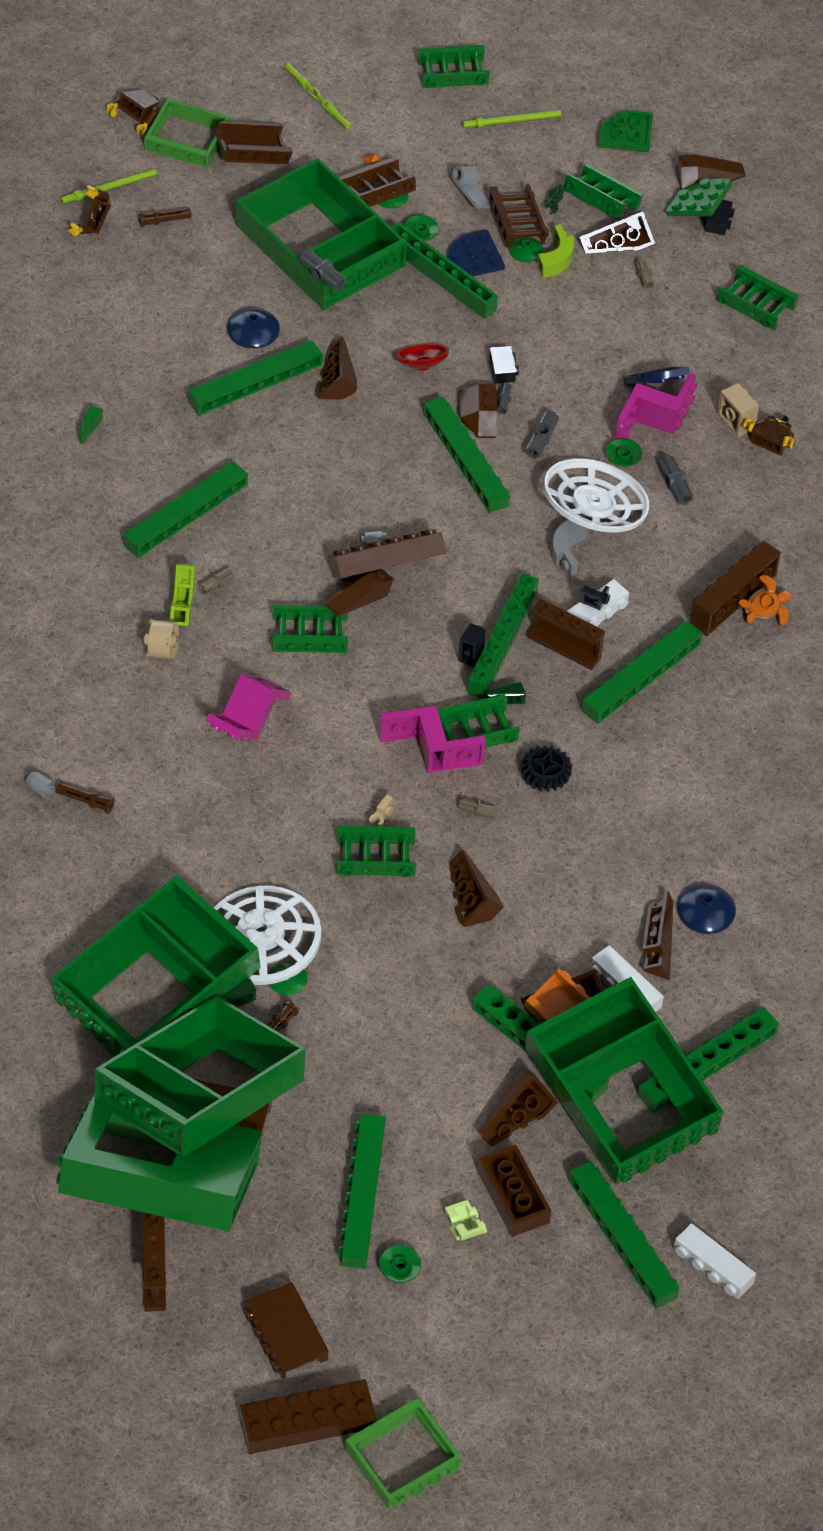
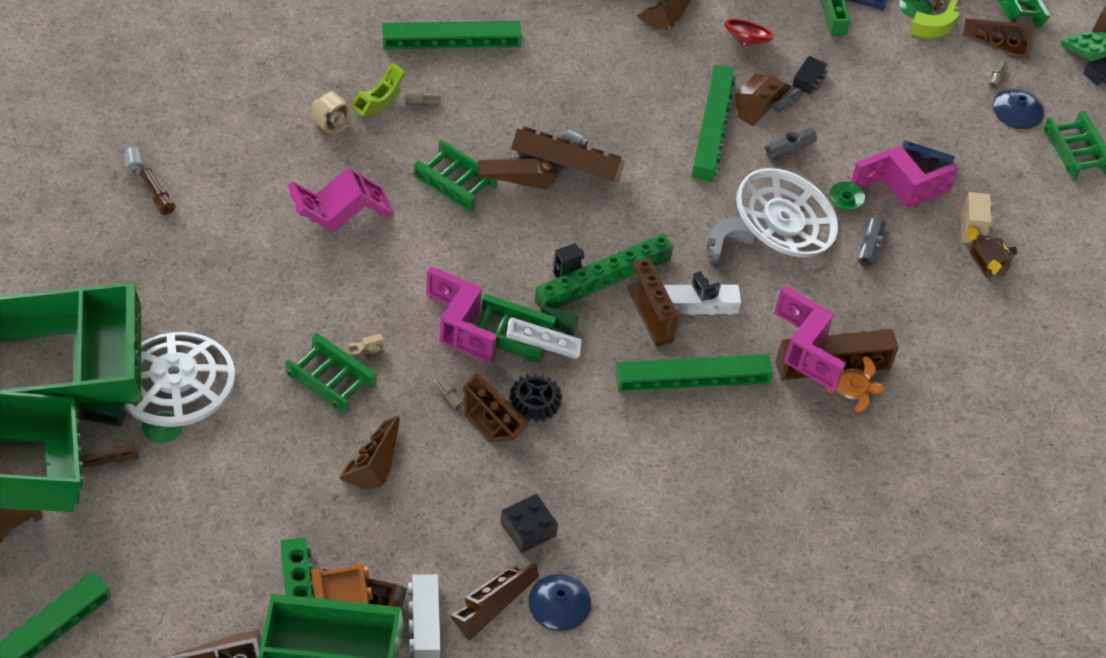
camera: 35 degrees right, 0 degrees up
none -> reddish brown wedge [463,372,528,442]
none -> black brick [500,493,558,553]
none -> white plate [506,317,582,359]
none -> dark pink bracket [774,285,845,391]
none -> dark blue dish [993,89,1044,129]

